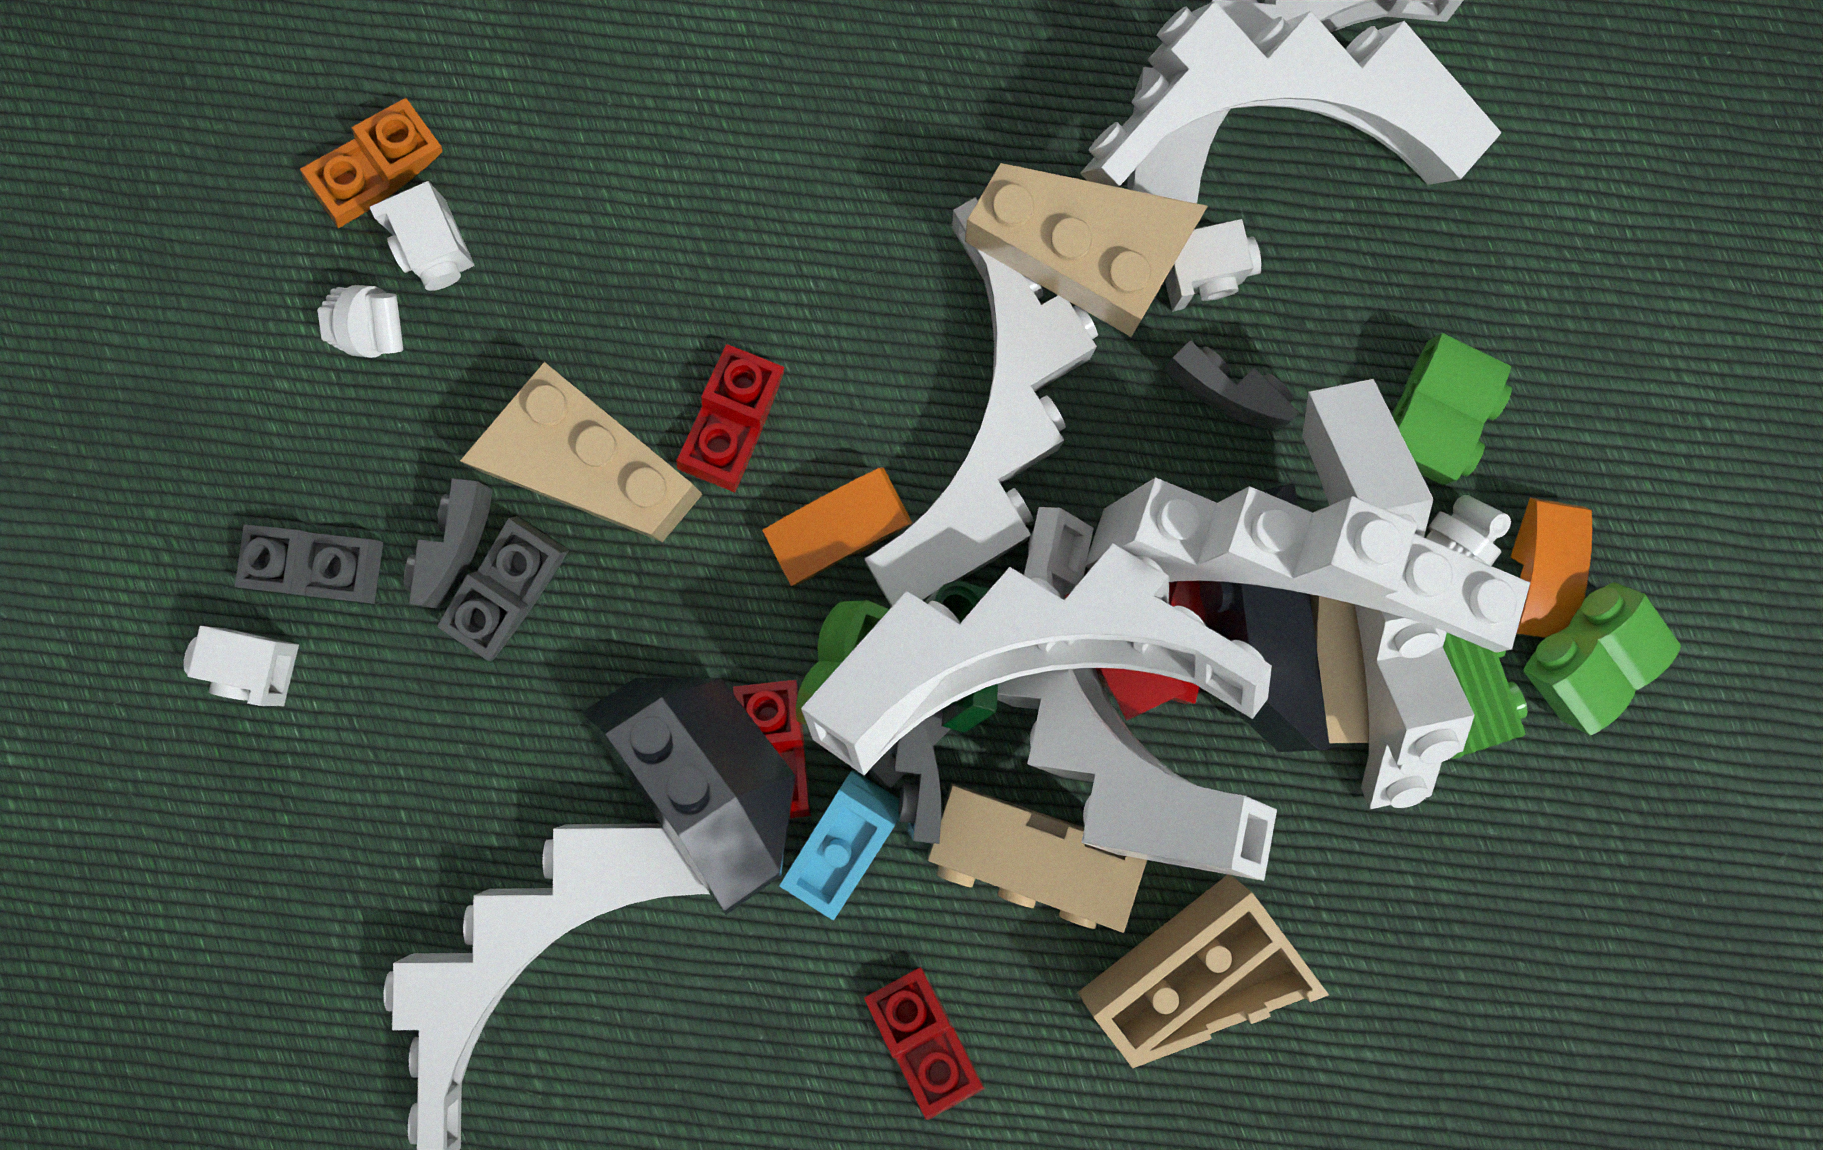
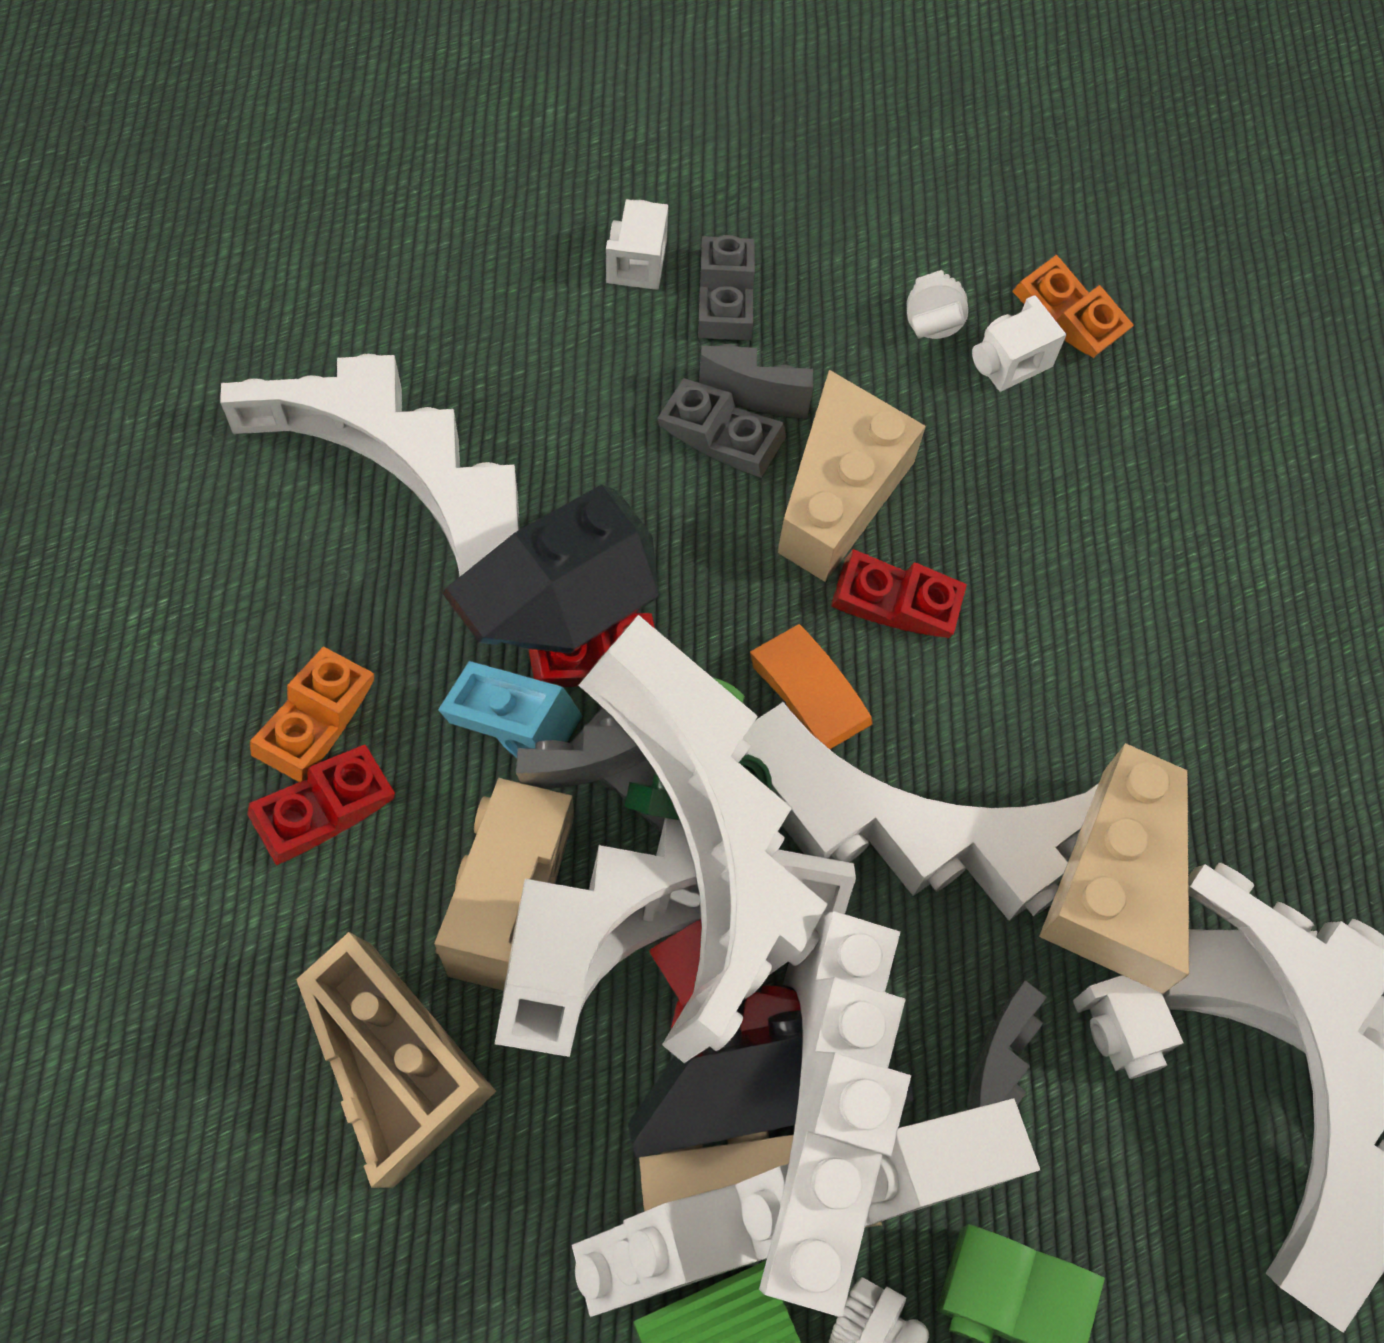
camera: 80 degrees right, 20 degrees down
none -> orange slope [250,646,374,782]

